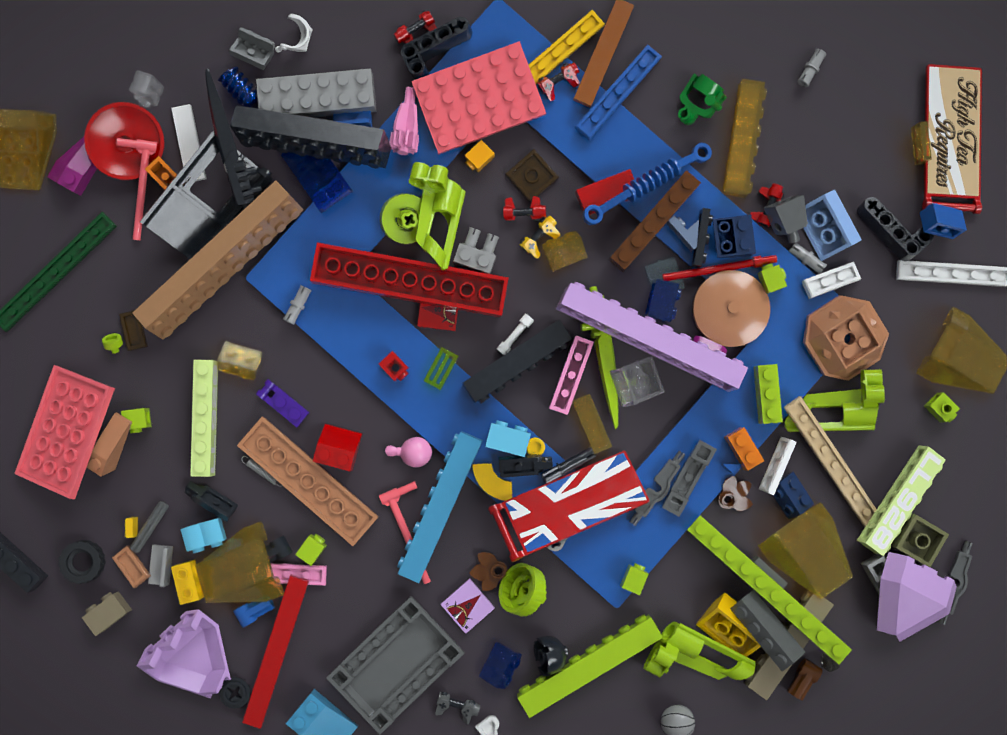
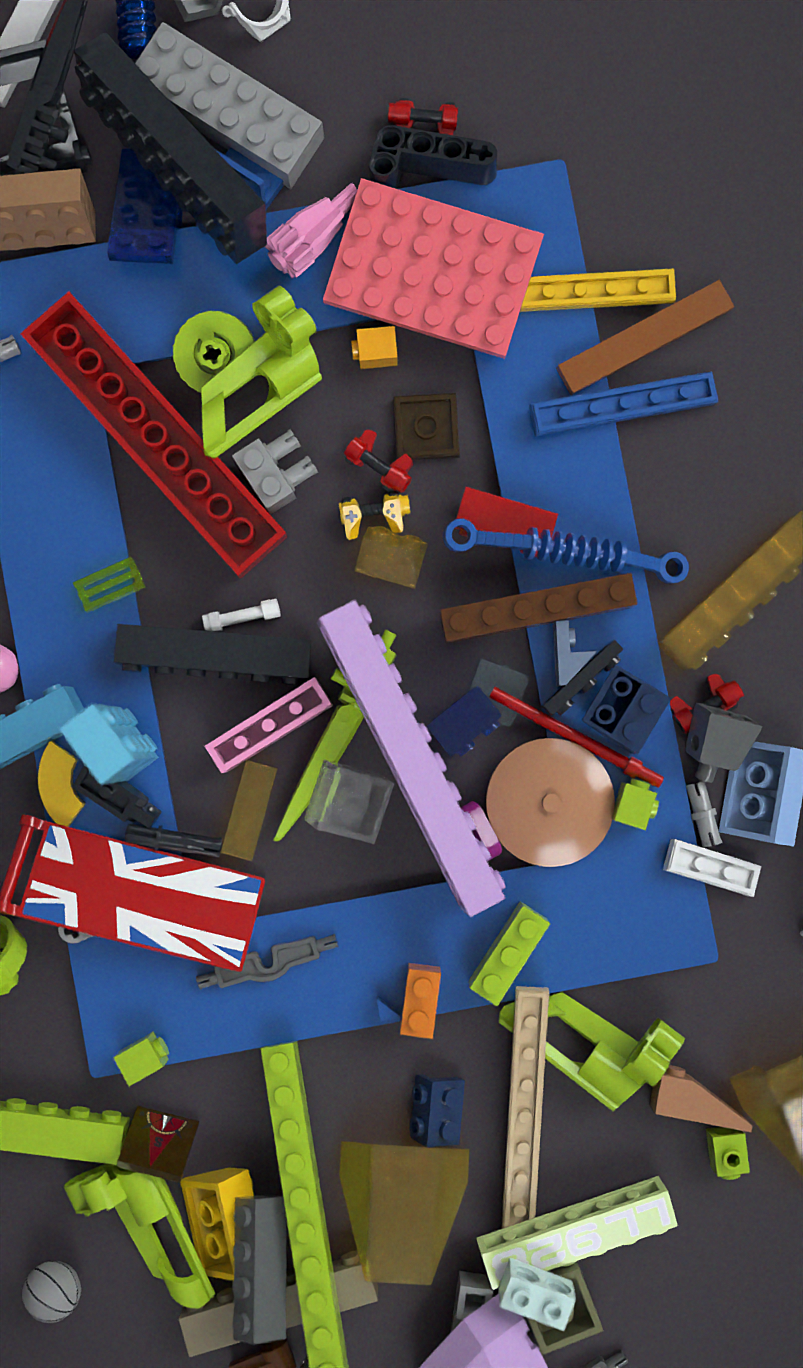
camera: 45 degrees right, 0 degrees up
red brick [379,351,409,381] -> none
red tile [417,303,458,331] -> none
yellow tile [526,437,545,455] -> none
piece [537,62,579,101] -> none
dark grey slope [662,440,717,517] -> none
green piece [678,73,727,125] -> none
plate [718,476,753,511] -> none
dark grey tile [751,555,788,589] -> none
white tile [759,437,796,495] -> none
nougat piece [803,295,889,381] -> none
none -> dark brown tile [117,1106,199,1183]
none -> light aqua brick [499,1258,576,1331]
none -> nougat slope [650,1065,752,1132]

